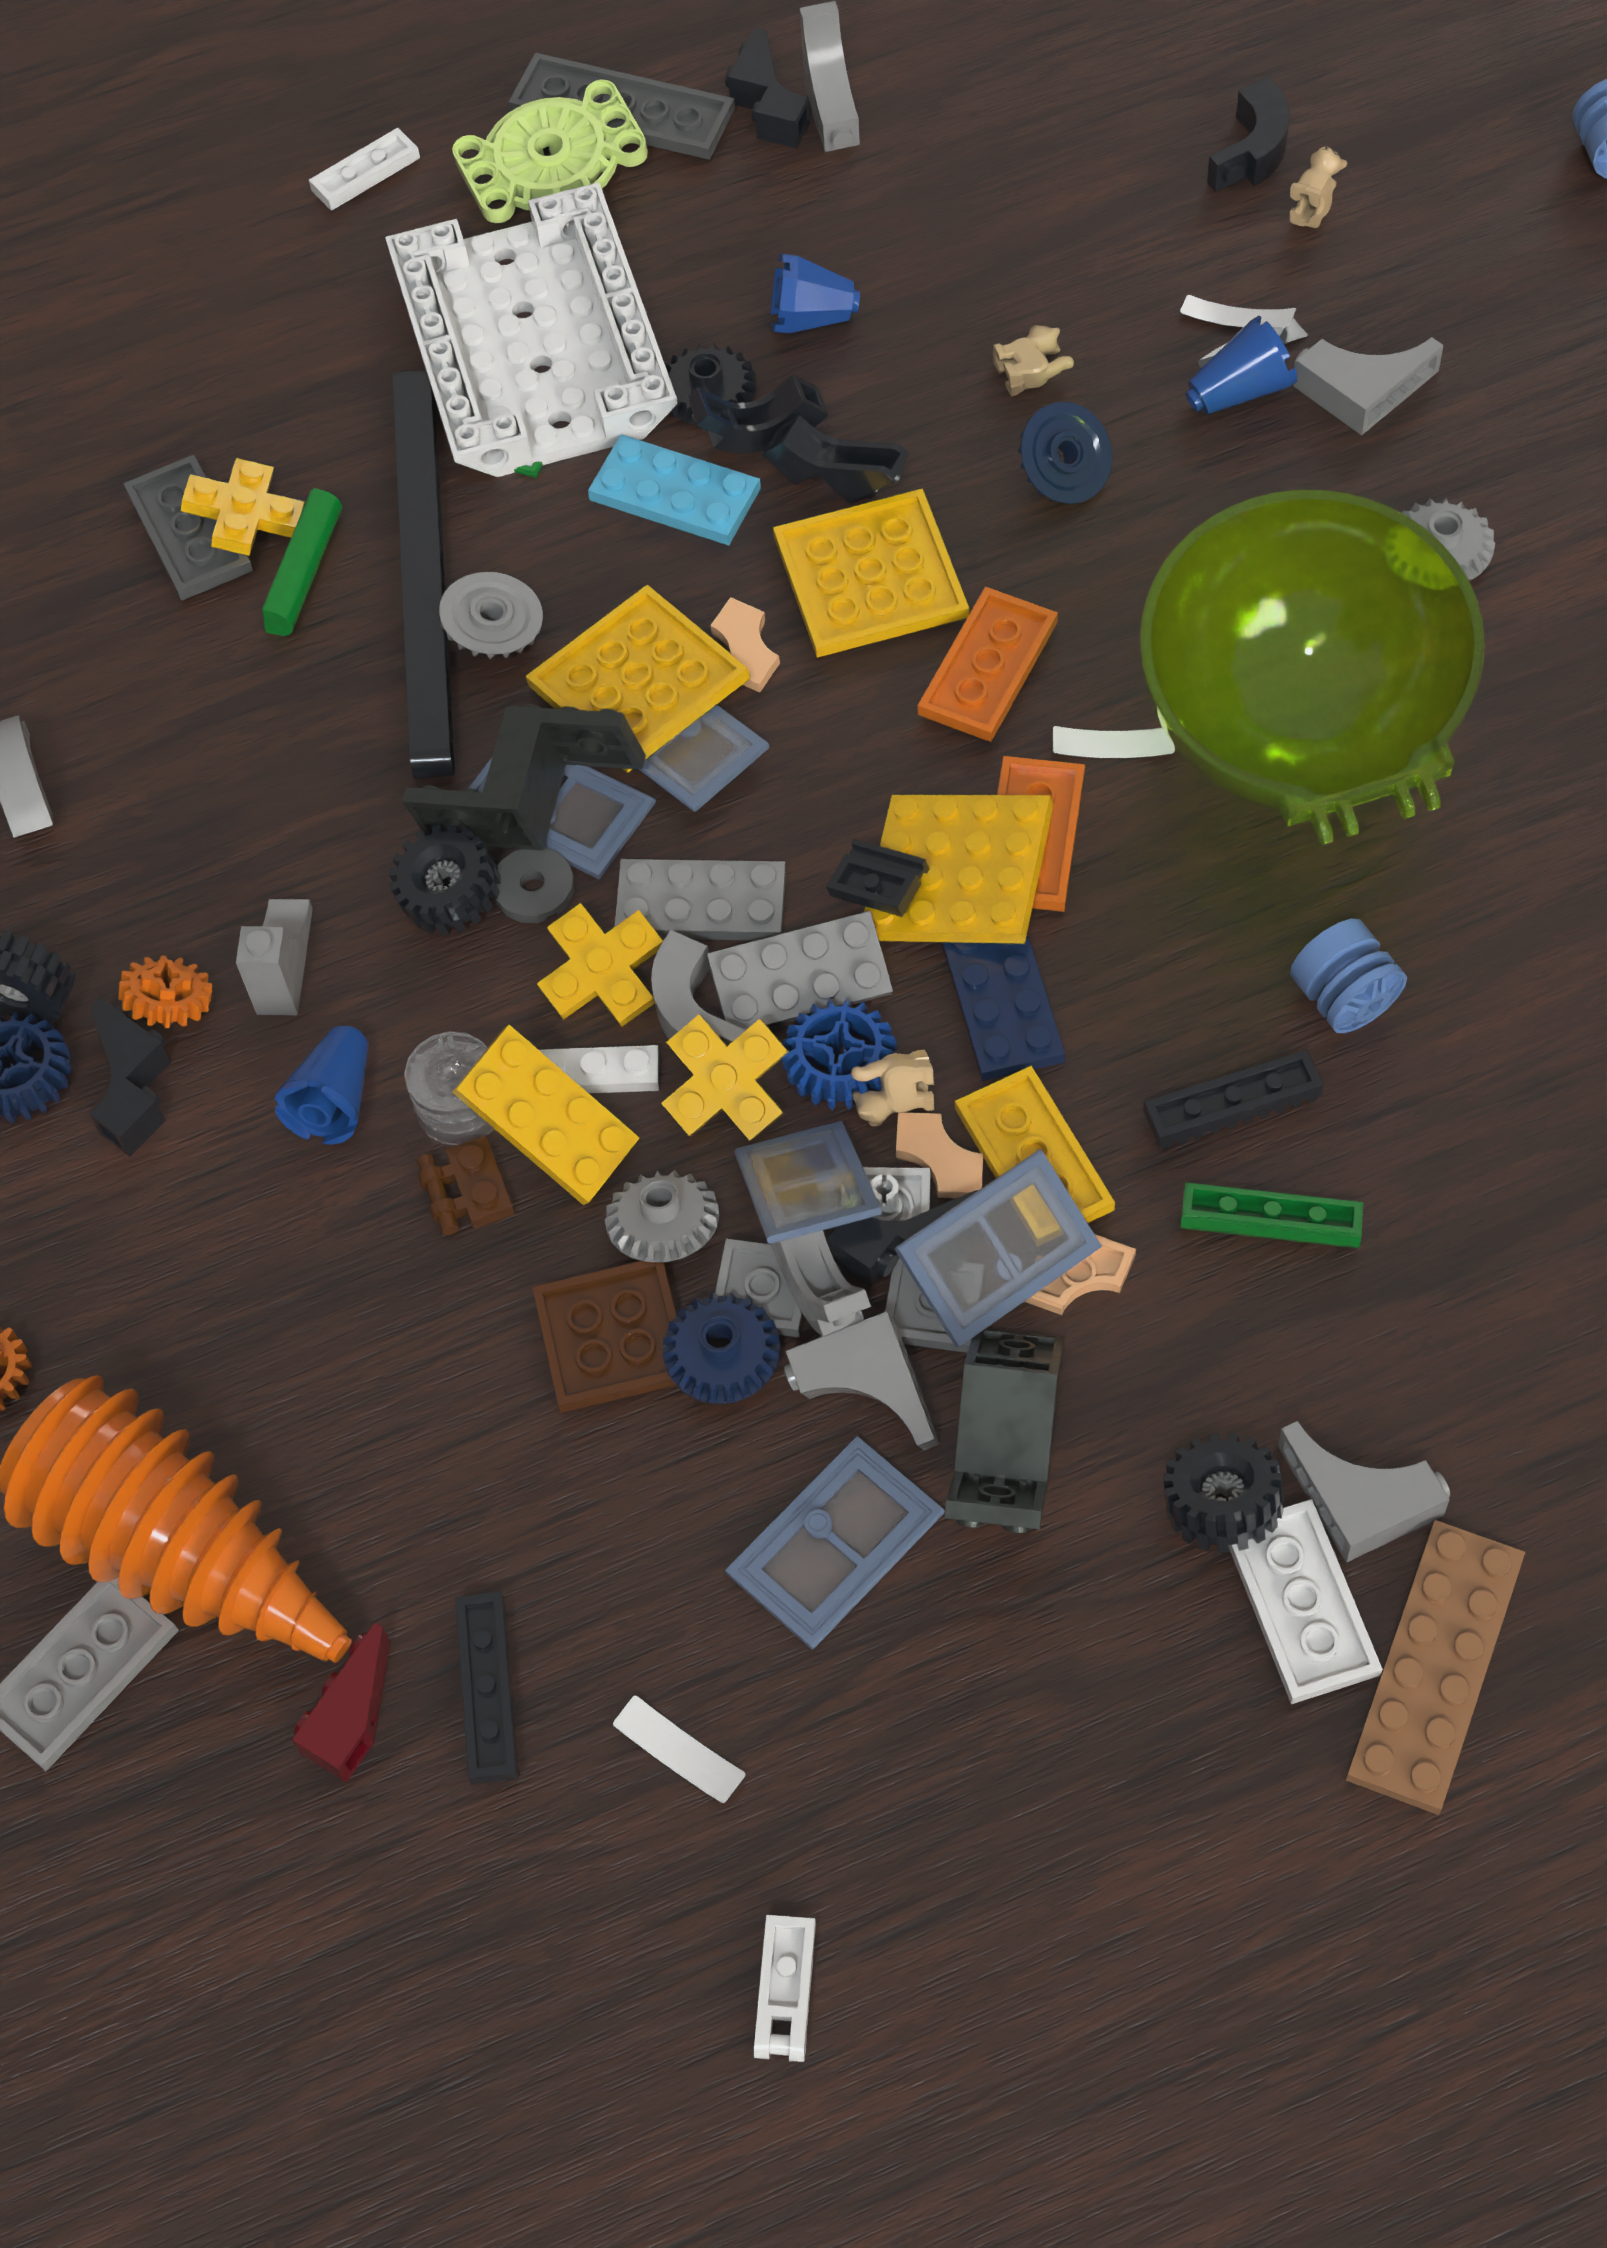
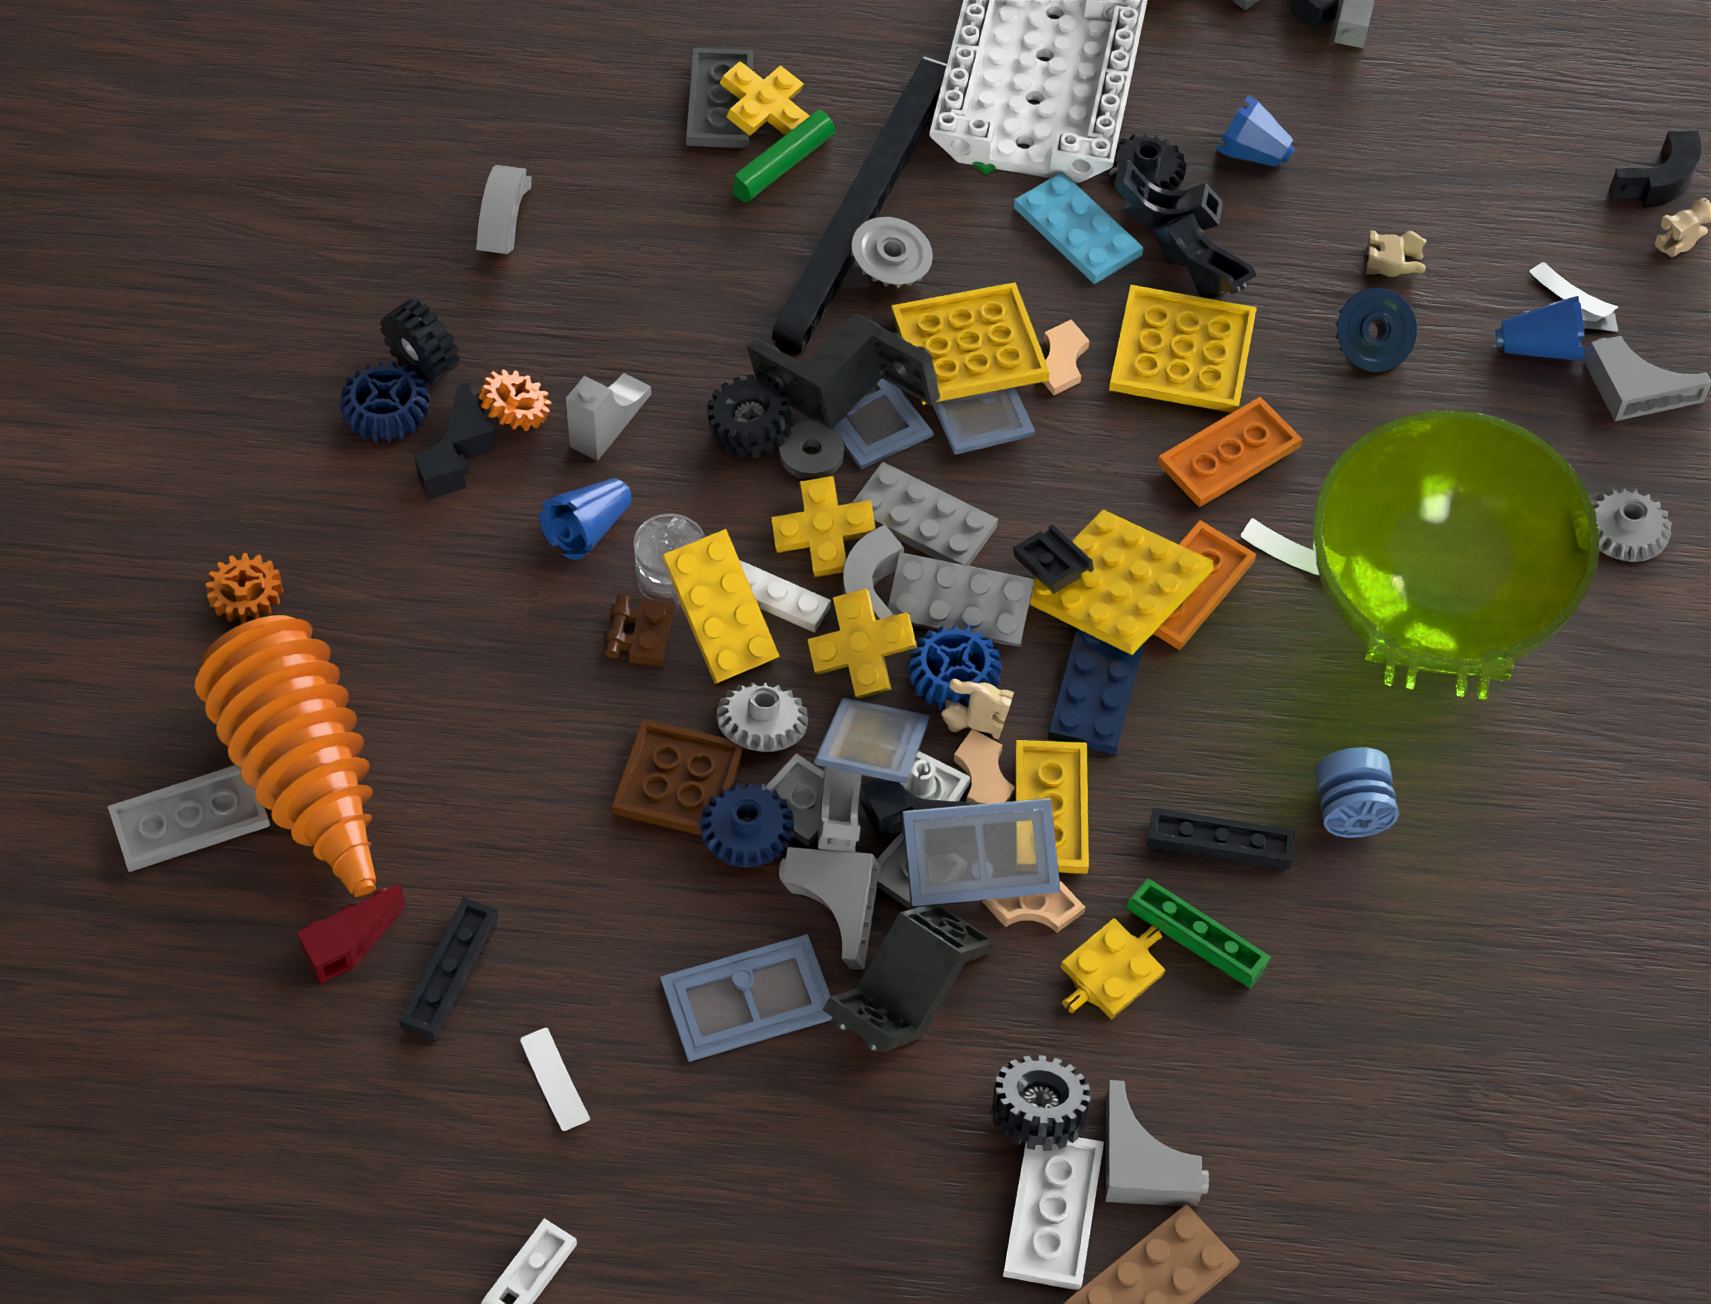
camera: 20 degrees right, 5 degrees down
none -> yellow plate [1060,918,1165,1020]

